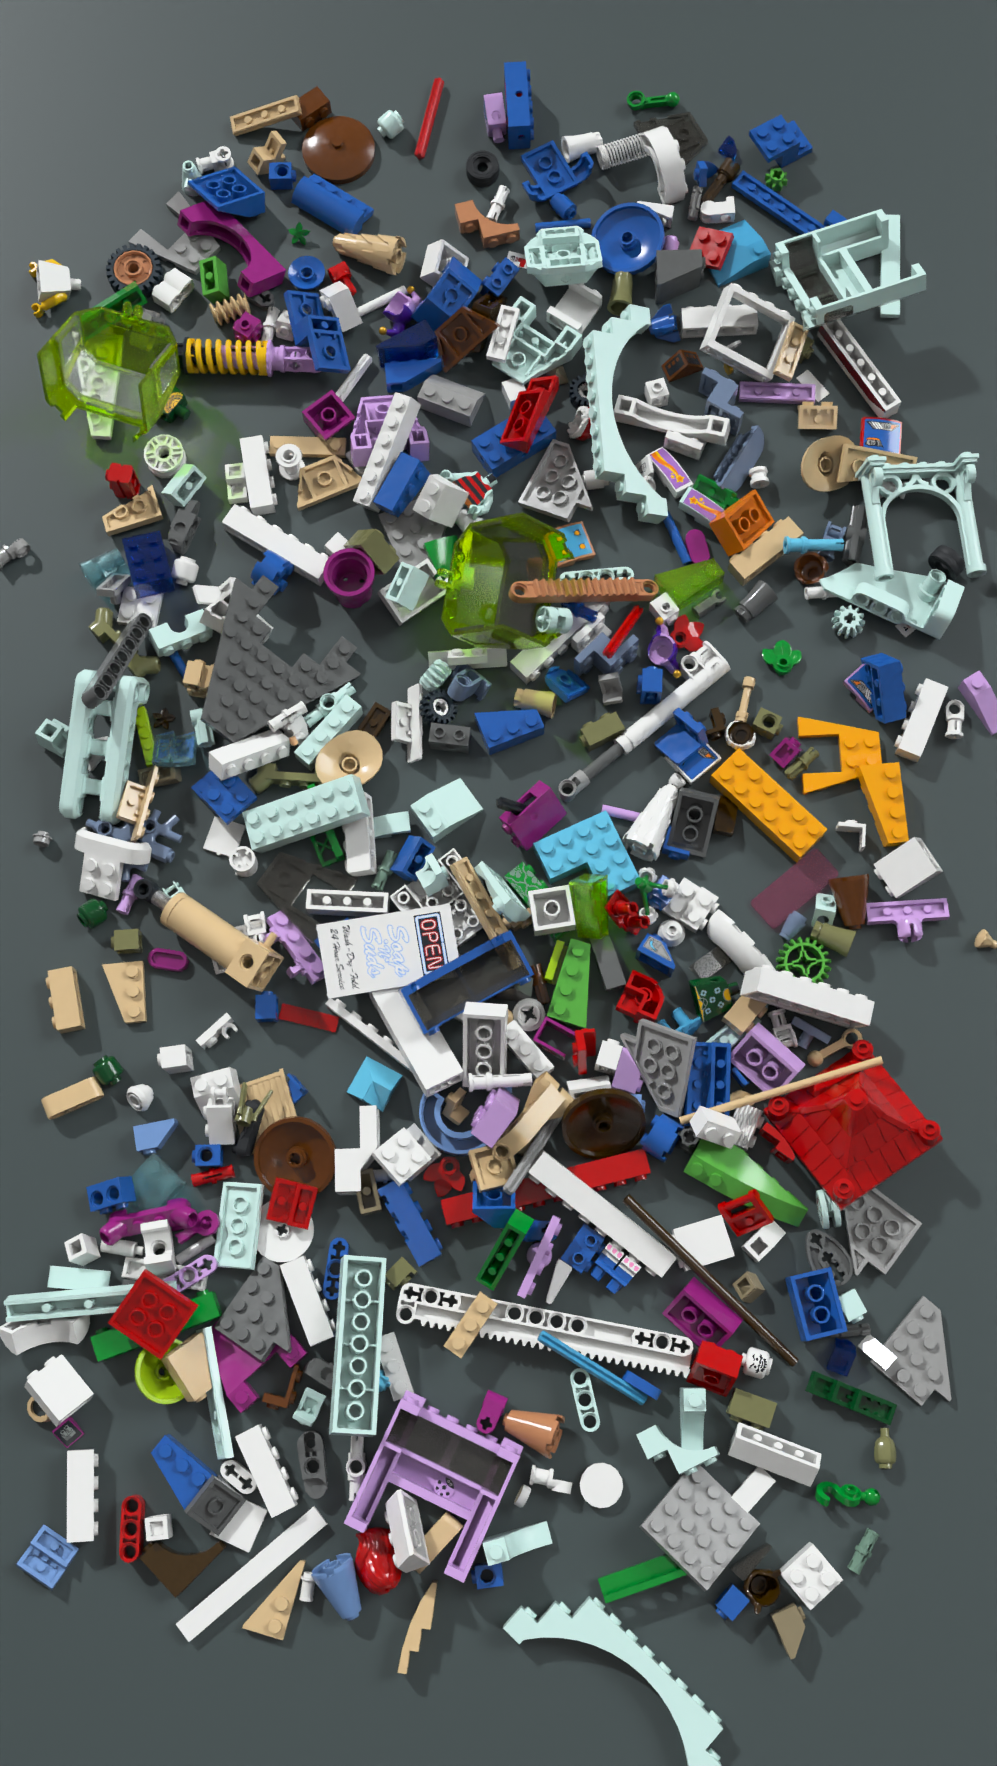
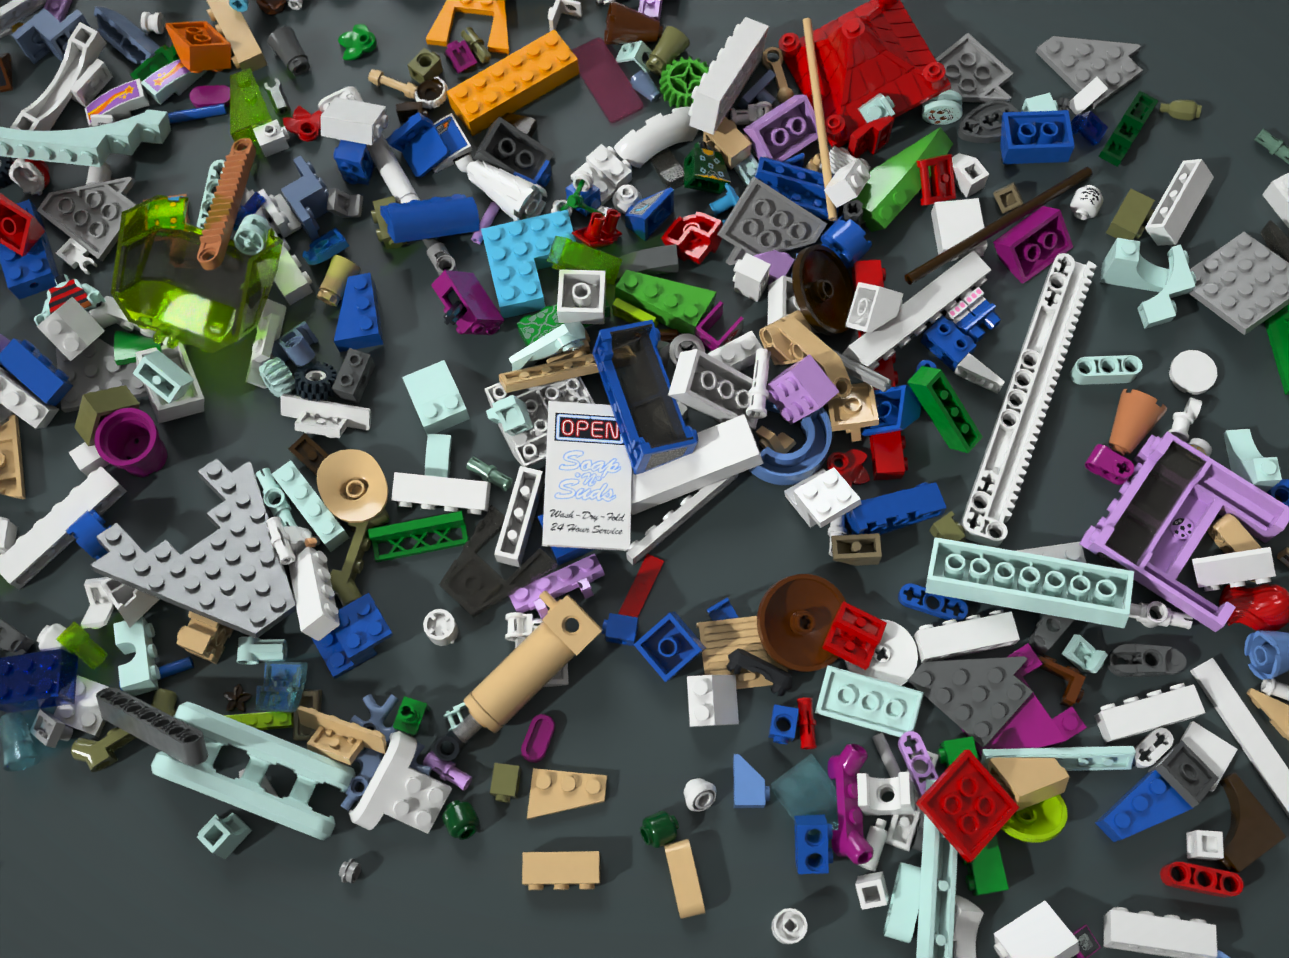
camera: 80 degrees left, 5 degrees down
white brick [157,1044,194,1074] -> none
magenta piece [171,1210,220,1244] -> none
white plate [196,1013,238,1049] -> none
white piece [203,816,246,857] -> none
white brick [203,1087,237,1145] -> none
olive plant [234,1082,273,1127] -> none
light aqua brick [242,774,370,853] -> none
white piece [335,1105,380,1195] -> none
medium azure slope [347,1056,403,1112] -> none
blue brick [390,835,436,882] -> none
tan plate [444,1292,498,1358] -> none
lavender plate [517,1215,563,1298] -> none
dark azure axle [537,1331,647,1405] -> none
red bracket [572,1028,596,1075] -> none
red axle [602,605,643,659] -> none
blue beam [622,1370,662,1400] -> none
white brick [644,377,669,408] -> none
lavender piece [647,617,681,678] -> none
red slope [686,1340,743,1397] -> none
white tile [731,1467,776,1513] -> none
green piece [815,1481,880,1507] -> none
none -> white plate [56,238,97,275]
none -> clear neon green piece [56,621,108,670]
none -> white brick [320,97,389,145]
none -> blue brick [380,194,480,243]
none -> green bracket [393,696,431,735]
none -> blue brick [633,612,706,682]
none -> white wheel [771,908,807,944]
none -> white slope [845,282,903,333]
none -> light aqua bracket [858,93,895,123]

